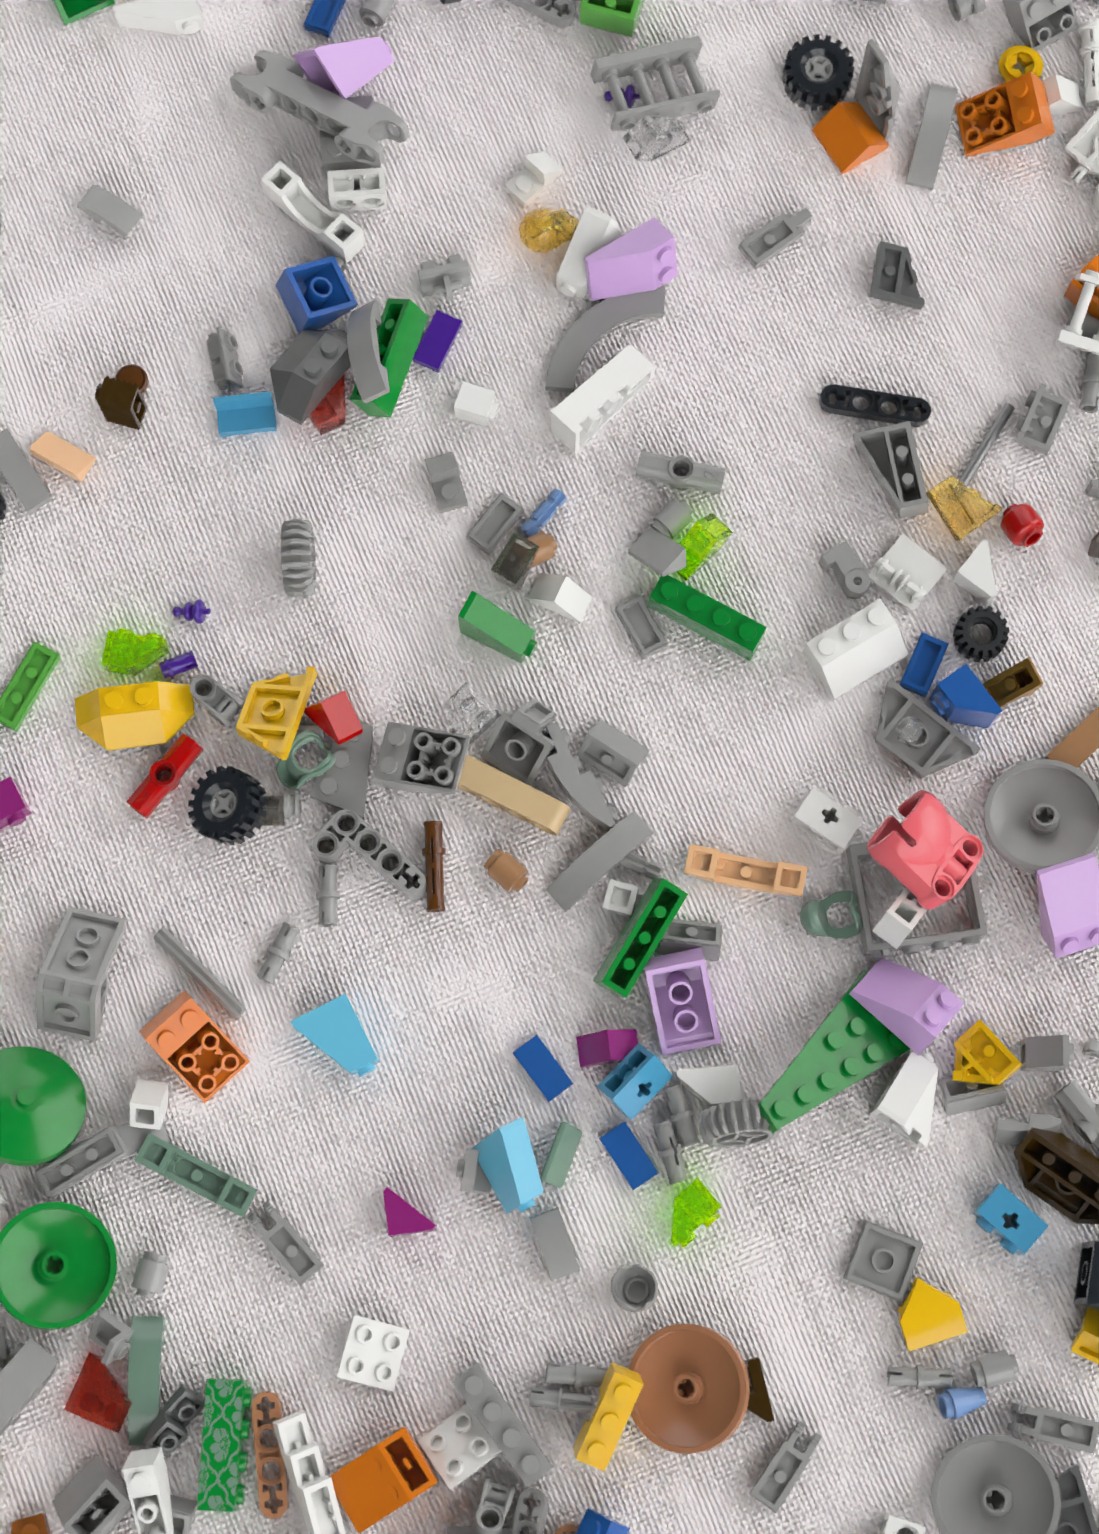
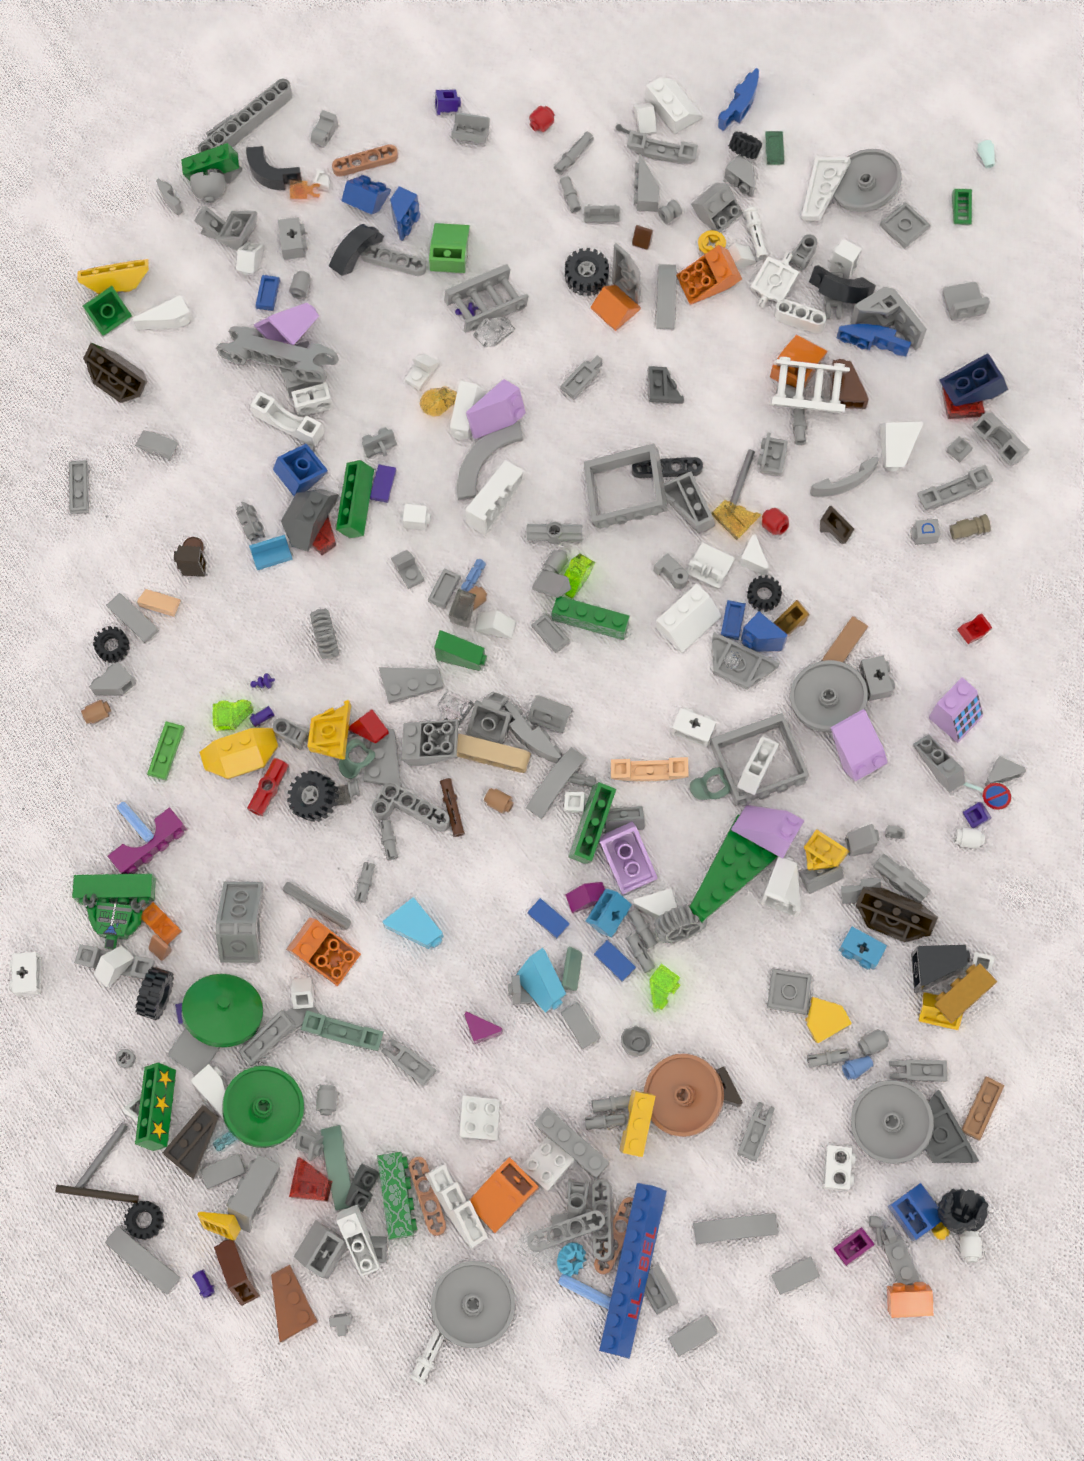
camera: 10 degrees left, 5 degrees down
light grey slope [347,299,390,404] -> none
coral piece [867,790,984,910] -> none
none -> dark brown wedge [83,343,148,403]
none -> light grey wing [379,667,444,704]
none -> light grey window [584,443,668,529]
none -> reddish brown slope [632,225,653,250]

